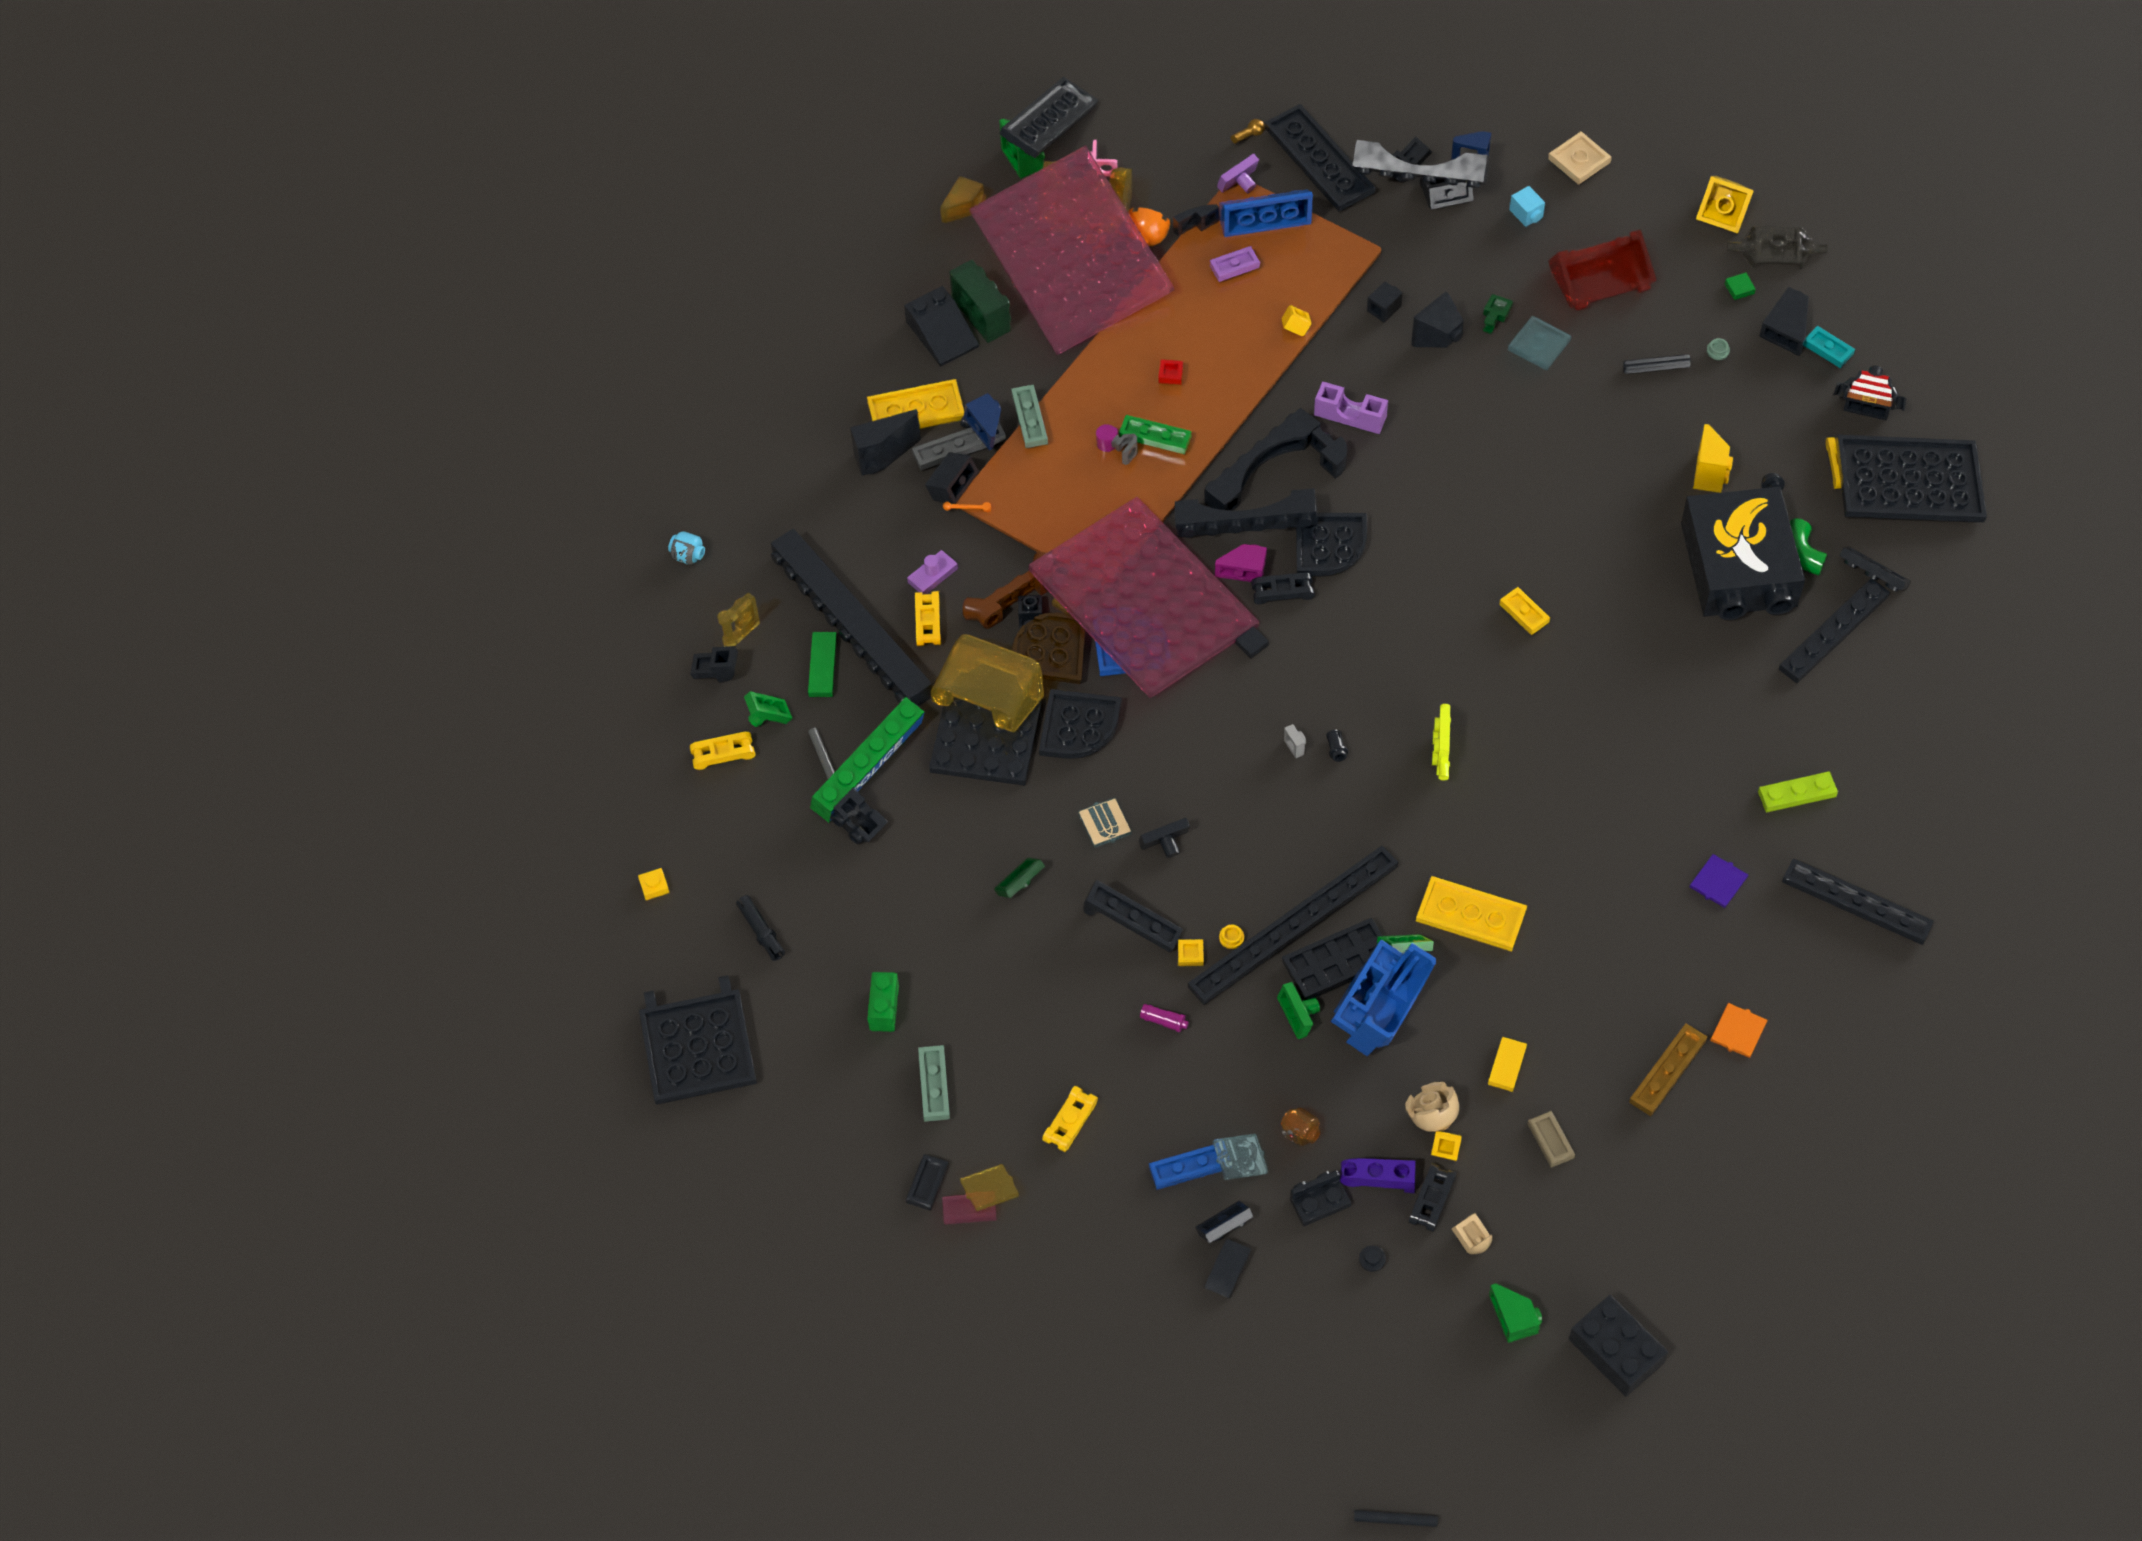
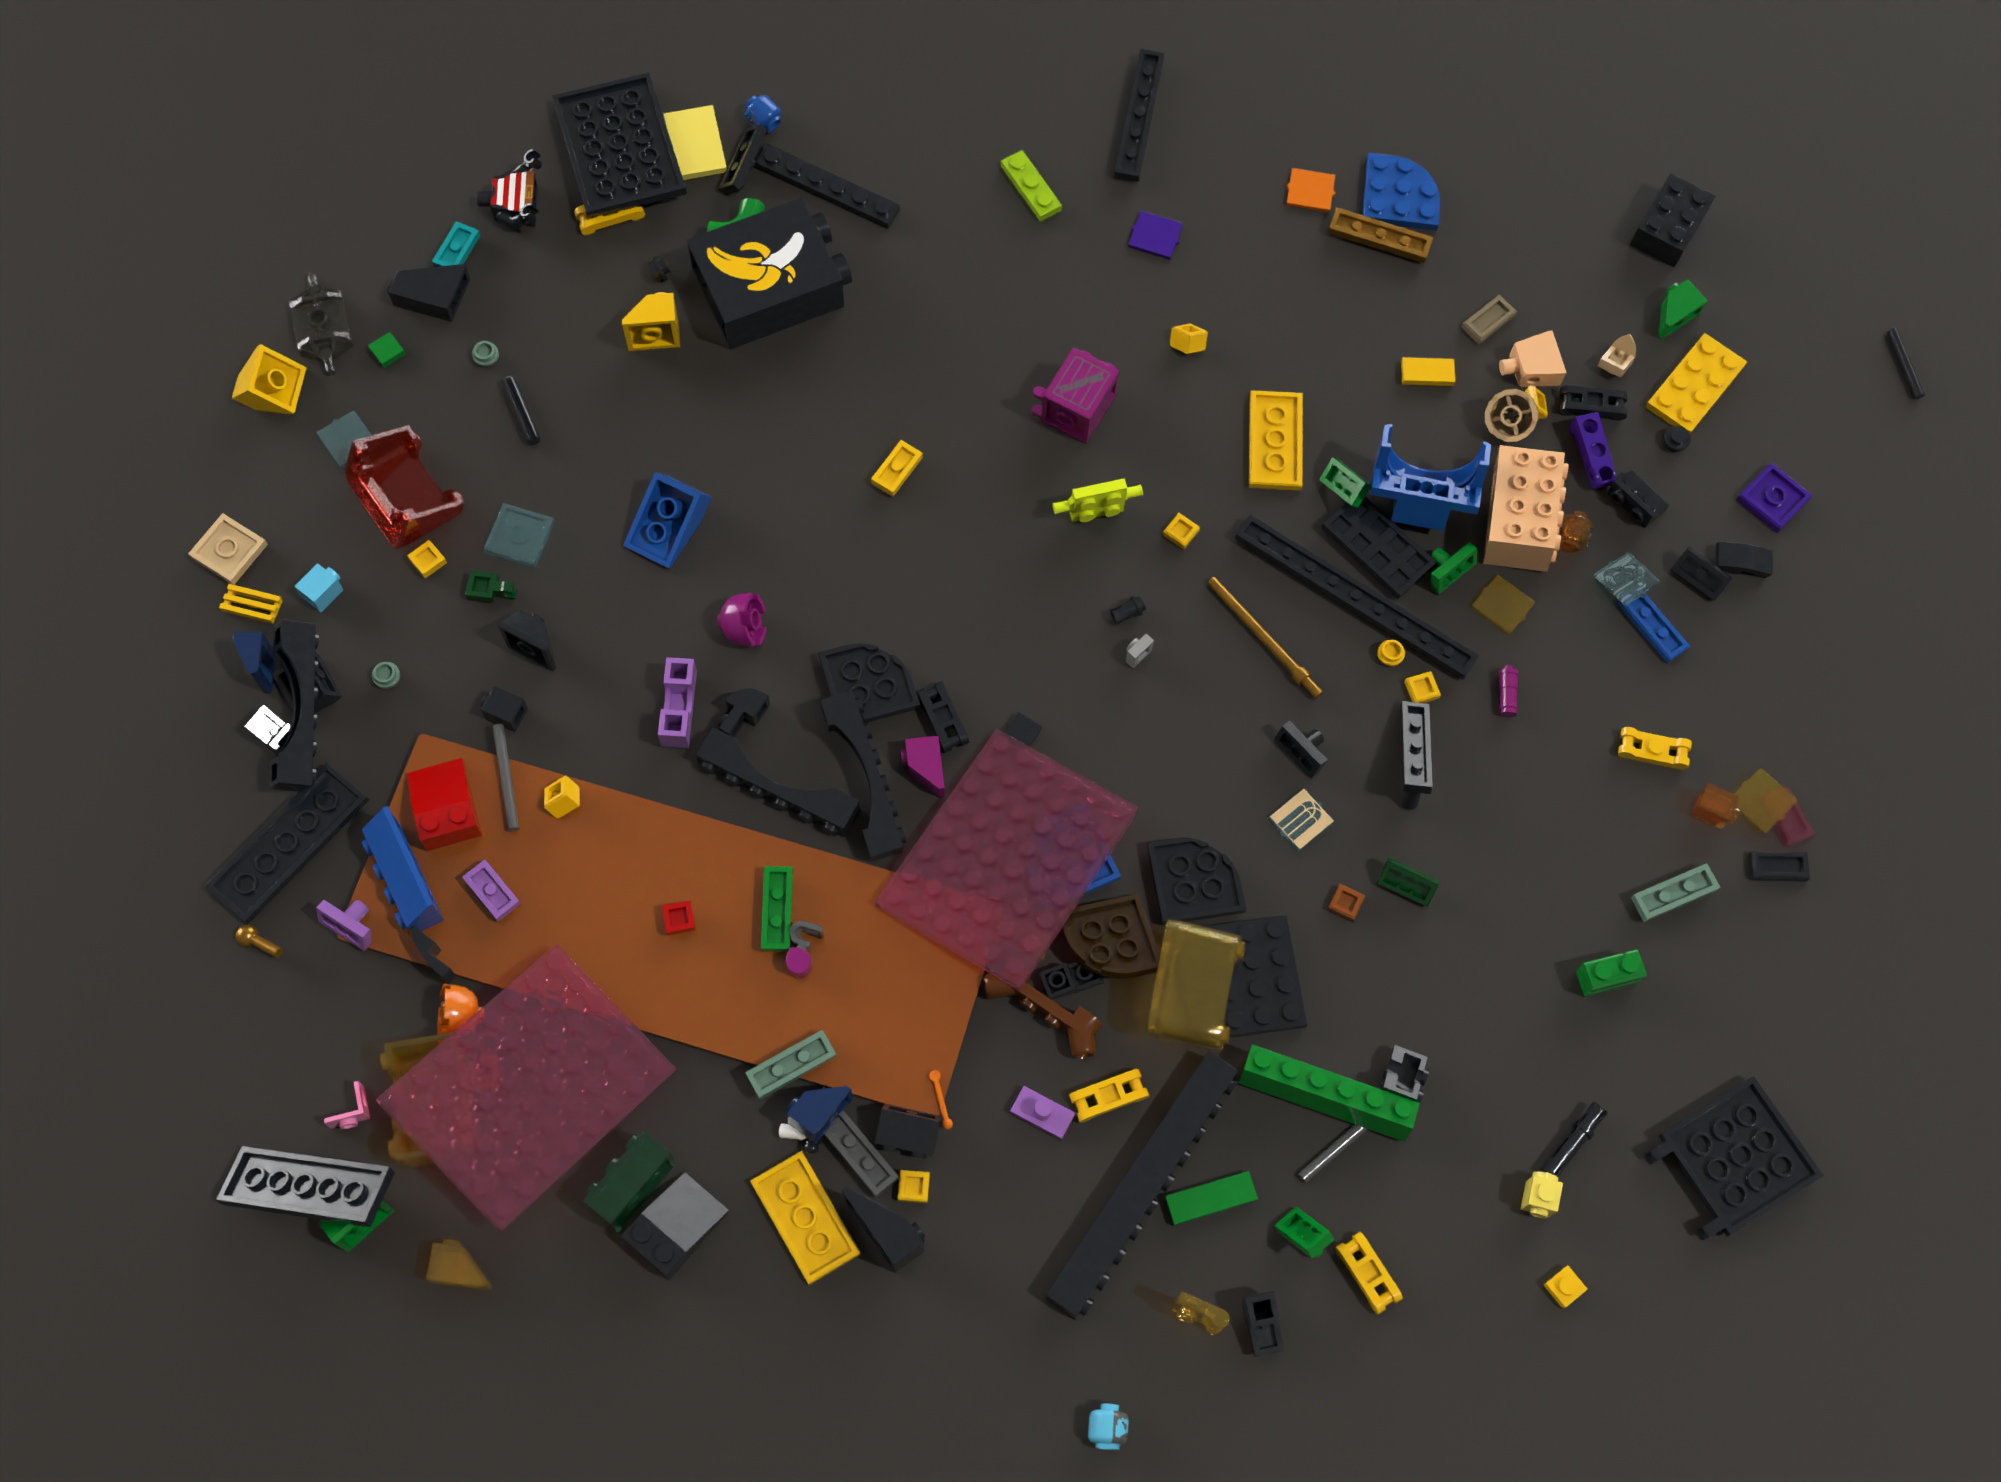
camera: 115 degrees left, 10 degrees up
none -> yellow tile [219,584,283,624]
none -> clear light blue piece [316,411,379,468]
none -> sand green plate [372,662,400,689]
none -> yellow plate [407,540,447,579]
none -> red slope [407,758,482,851]
none -> dark grey bar [493,724,519,832]
none -> blue slope [623,472,712,568]
none -> light yellow tile [664,105,727,180]
none -> magenta cylinder [717,592,767,647]
none -> blue head [744,95,782,133]
none -> yellow tile [898,1170,930,1204]
none -> magenta container [1031,347,1120,444]
none -> yellow tile [1163,513,1200,550]
none -> yellow slope [1170,323,1208,354]
none -> pearl gold bar [1207,577,1323,699]
none -> dark orange tile [1327,884,1365,922]
none -> blue plate [1362,153,1440,231]
none -> clear yellow piece [1471,575,1536,635]
none -> light nougat brick [1483,445,1569,572]
none -> light nougat torso [1499,330,1567,387]
none -> light yellow brick [1520,1172,1563,1219]
none -> yellow plate [1645,333,1747,435]
none -> clear orange brick [1691,783,1740,829]
none -> dark purple tile [1737,462,1813,533]

